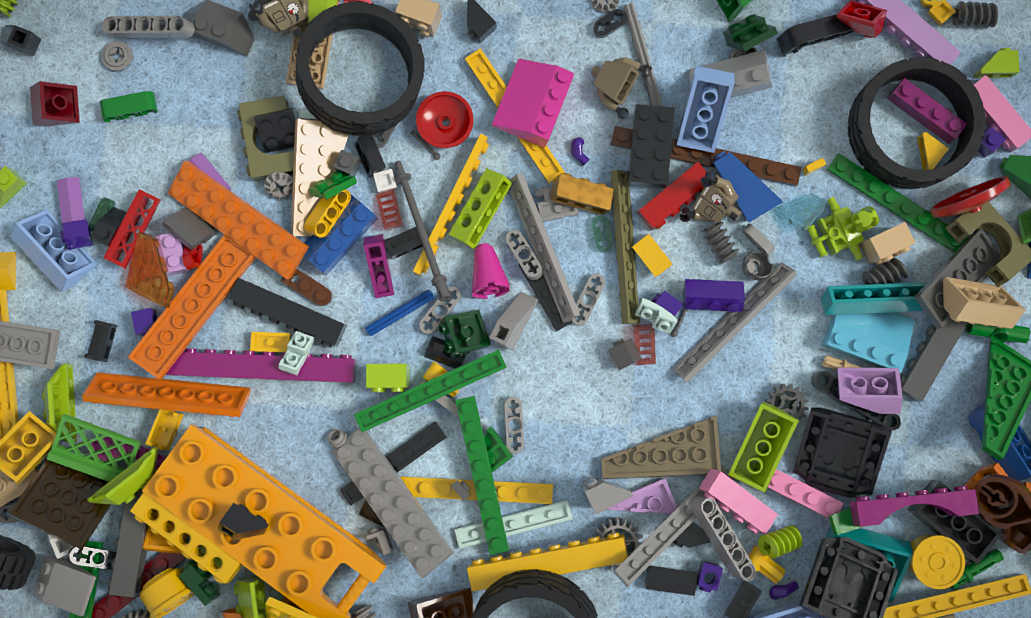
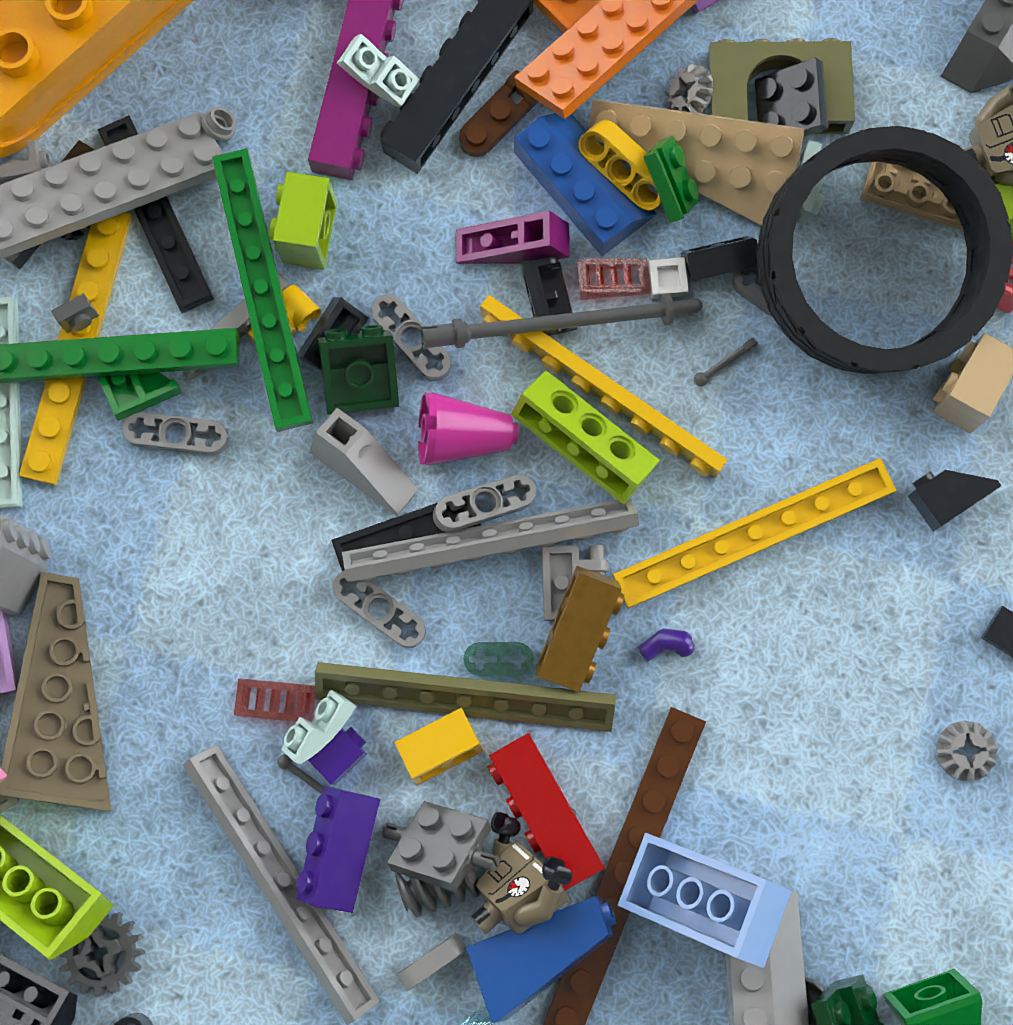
camera: 100 degrees right, 5 degrees down
yellow plate [250,332,291,353] -> none
dark grey brick [333,150,361,177] -> none
blue axle [365,289,435,336] -> none
red dish [416,91,474,149] -> none
dark pink slope [491,59,575,148] -> none
dark tan torso [591,57,652,119] -> none
black beam [593,9,626,38] -> none
dark grey brick [608,338,642,370] -> none
light grey axle [624,3,663,107] -> none
black brick [627,104,675,188] -> none
dark grey hair [742,252,774,280] -> none
none -> plate [382,801,500,892]

